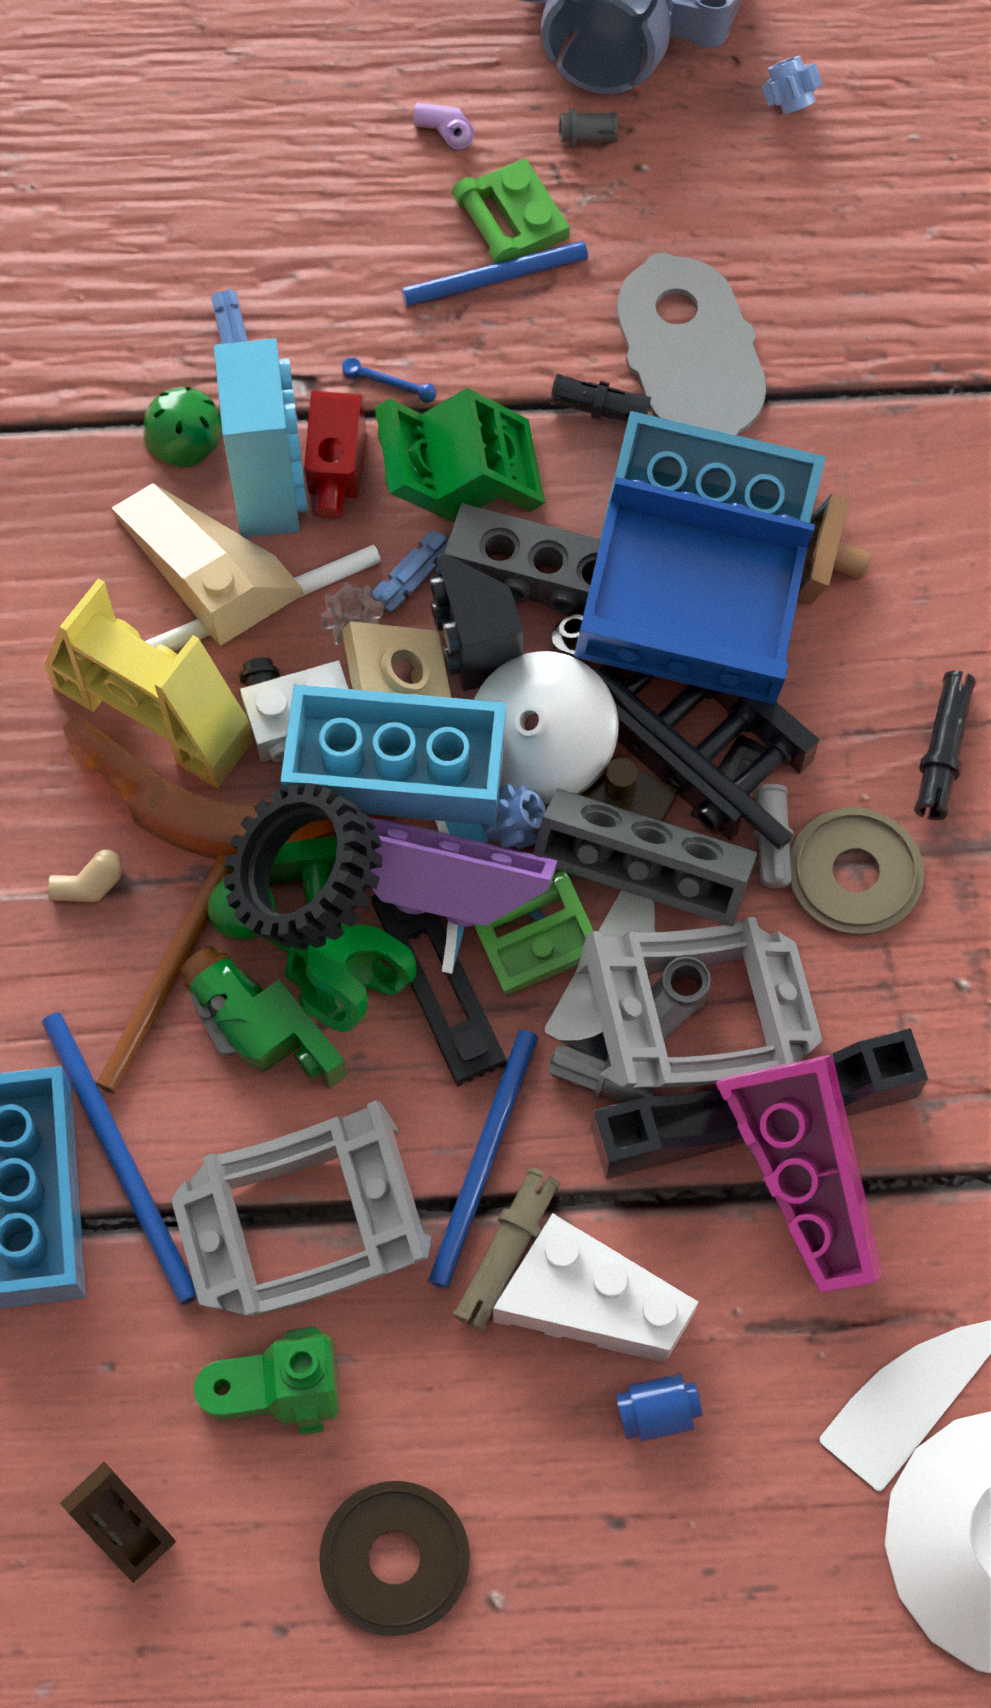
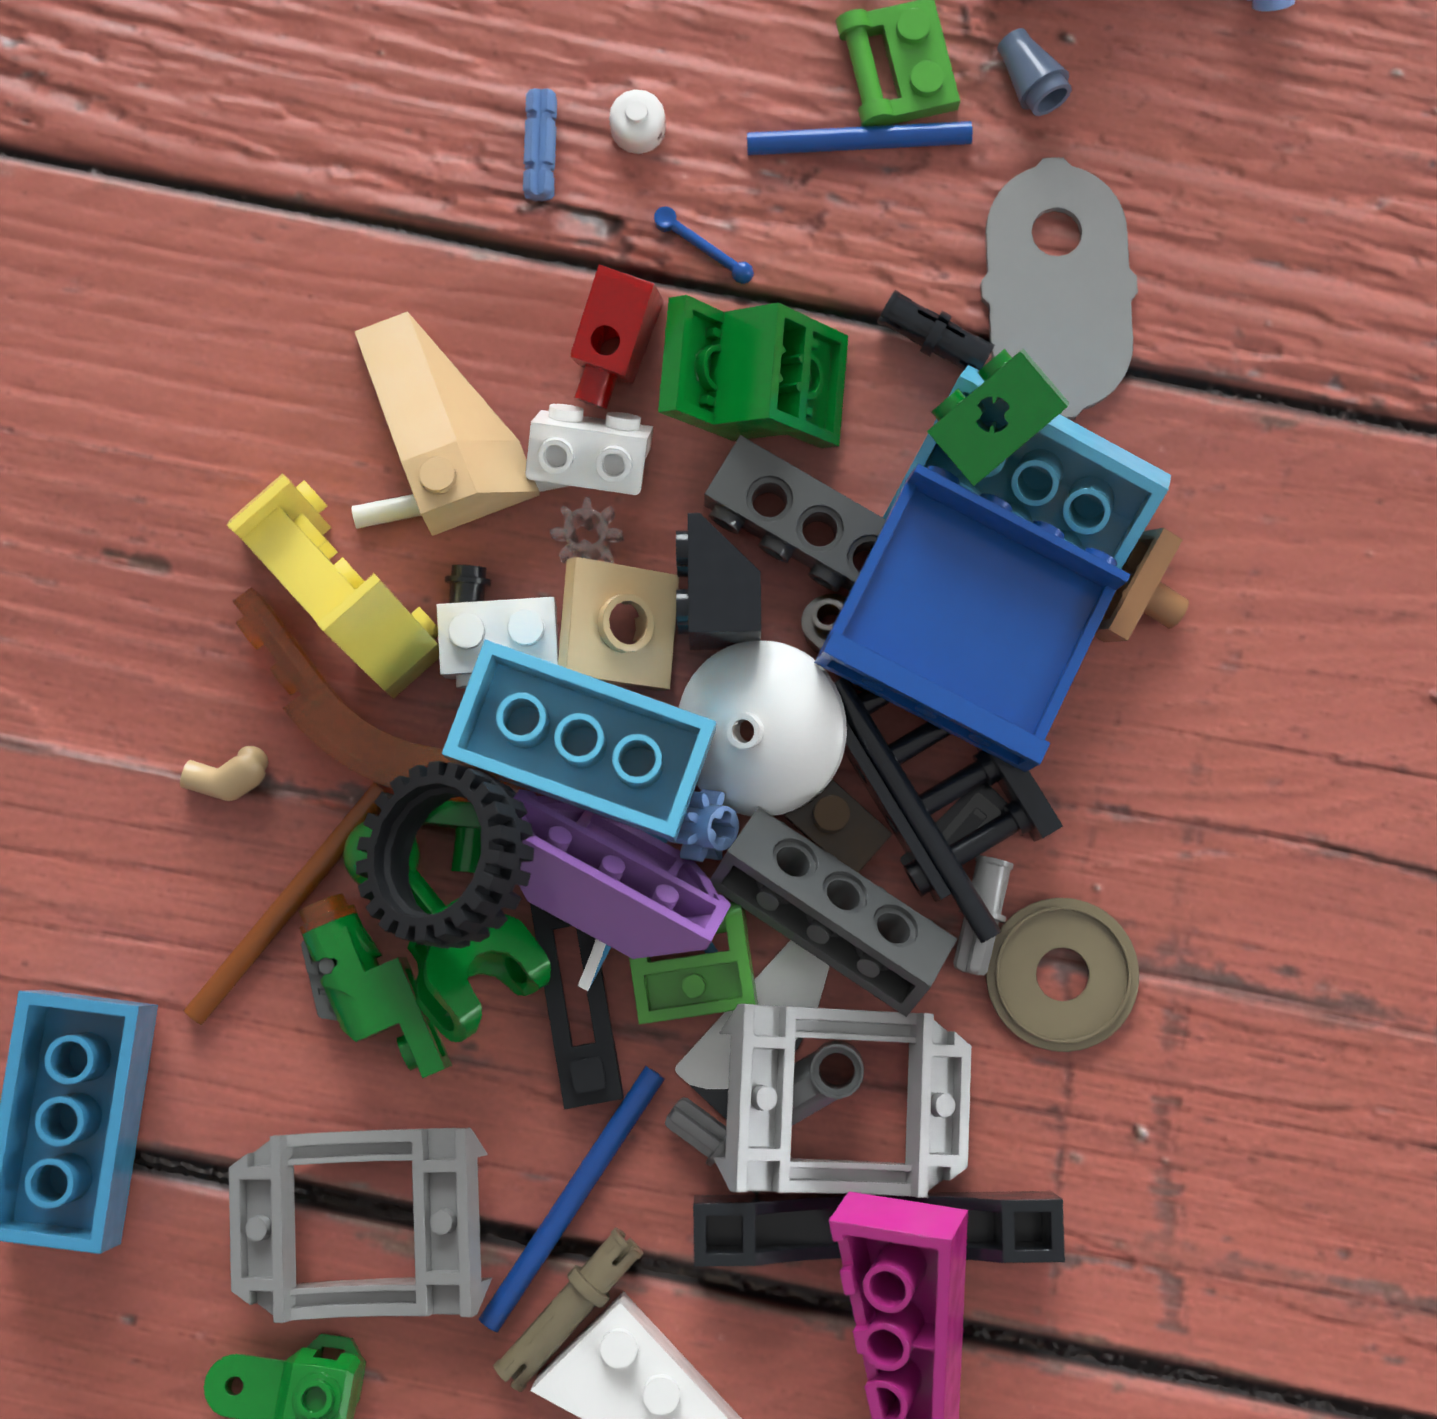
camera: 15 degrees right, 15 degrees up
blue piece [42,1012,197,1305] -> none
green helmet [143,387,222,467] -> none
medium azure brick [214,338,308,538] -> none
medium blue axle [371,530,448,613] -> none
black pin [914,670,976,820] -> none
none -> white bracket [525,404,653,495]
none -> white piece [609,89,666,154]
none -> green brick [927,348,1069,486]
none -> sand blue cone [997,28,1072,116]

